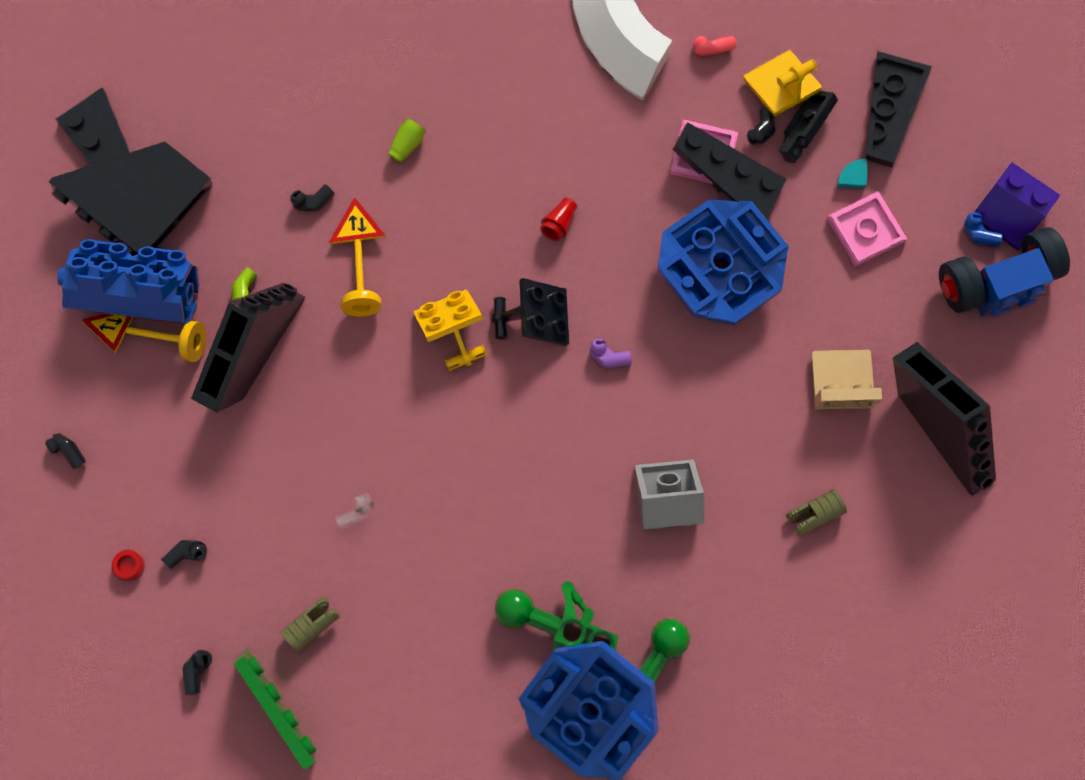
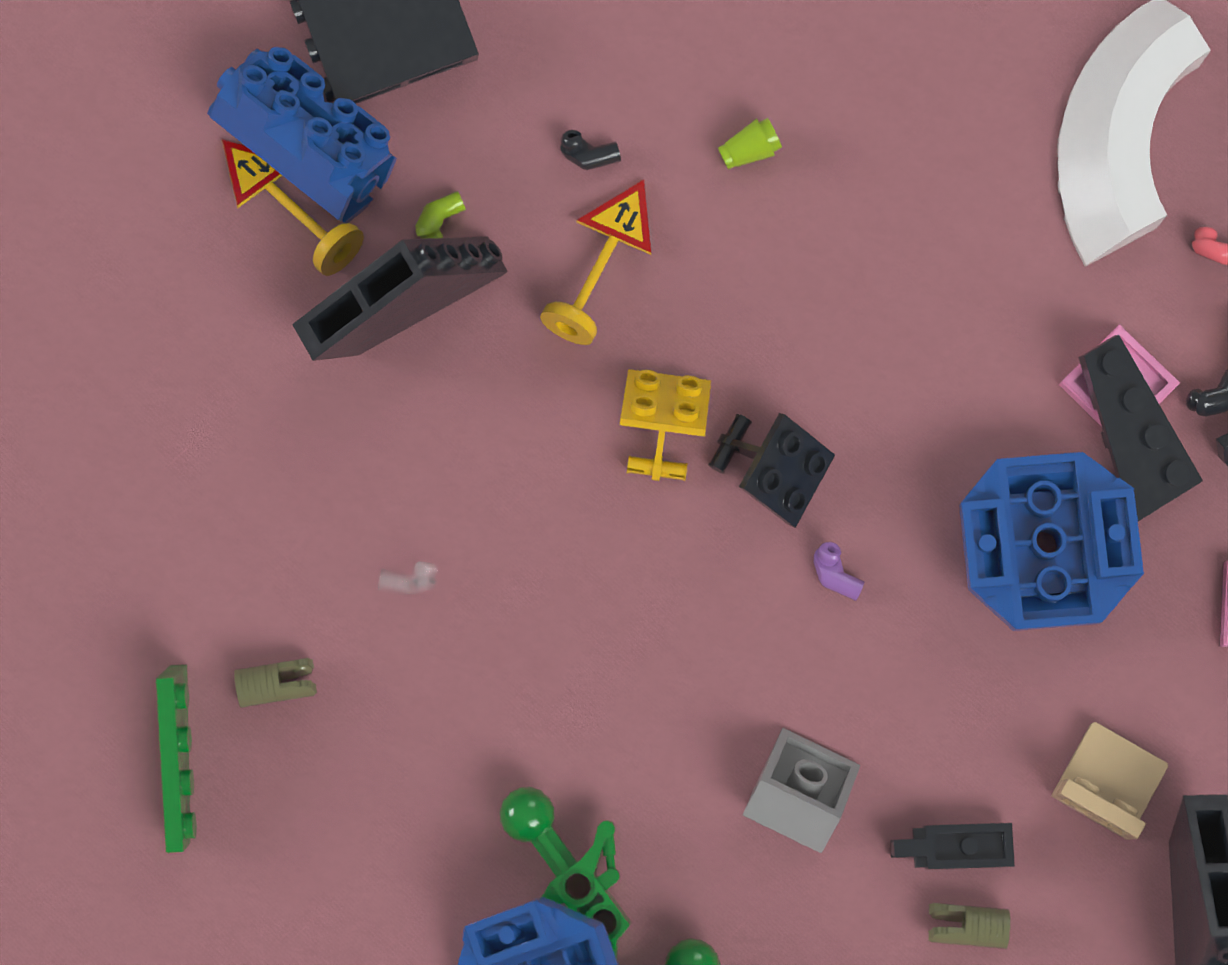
camera: 30 degrees right, 5 degrees up
black arm [45,433,87,469] -> none
red tile [111,550,145,581] -> none
black arm [161,540,207,570] -> none
black arm [182,650,212,695] -> none
red cone [540,198,577,241] -> none
none -> black hinge [890,823,1015,870]

